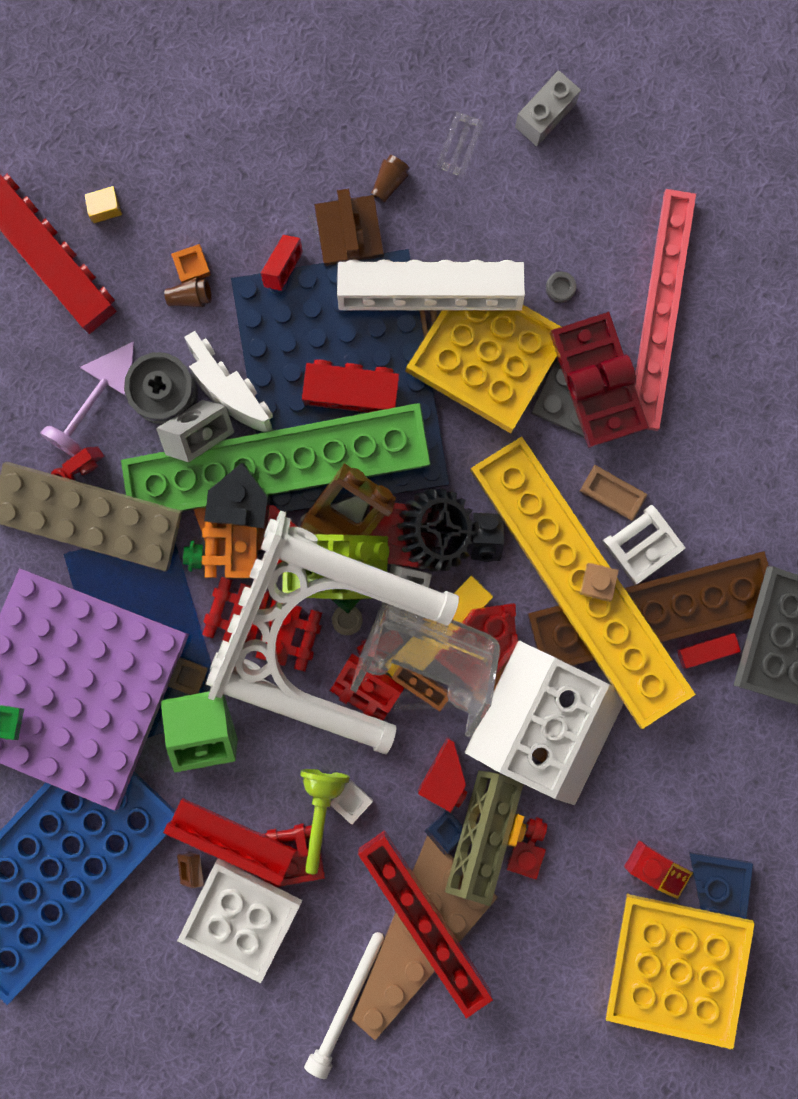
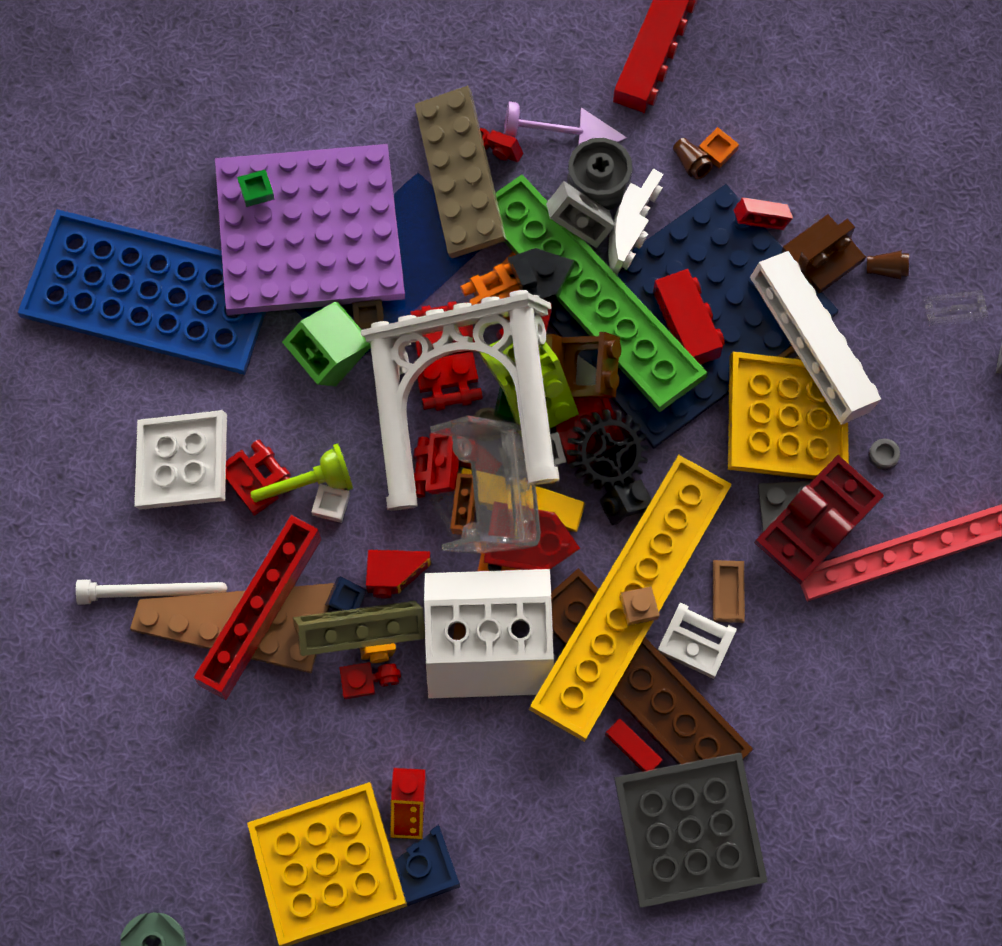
camera: 65 degrees right, 15 degrees down
slope [85,186,122,223] -> none
red fence [163,798,296,886] -> none
reddish brown tile [177,852,204,888] -> none
green plate [183,540,203,572] -> none

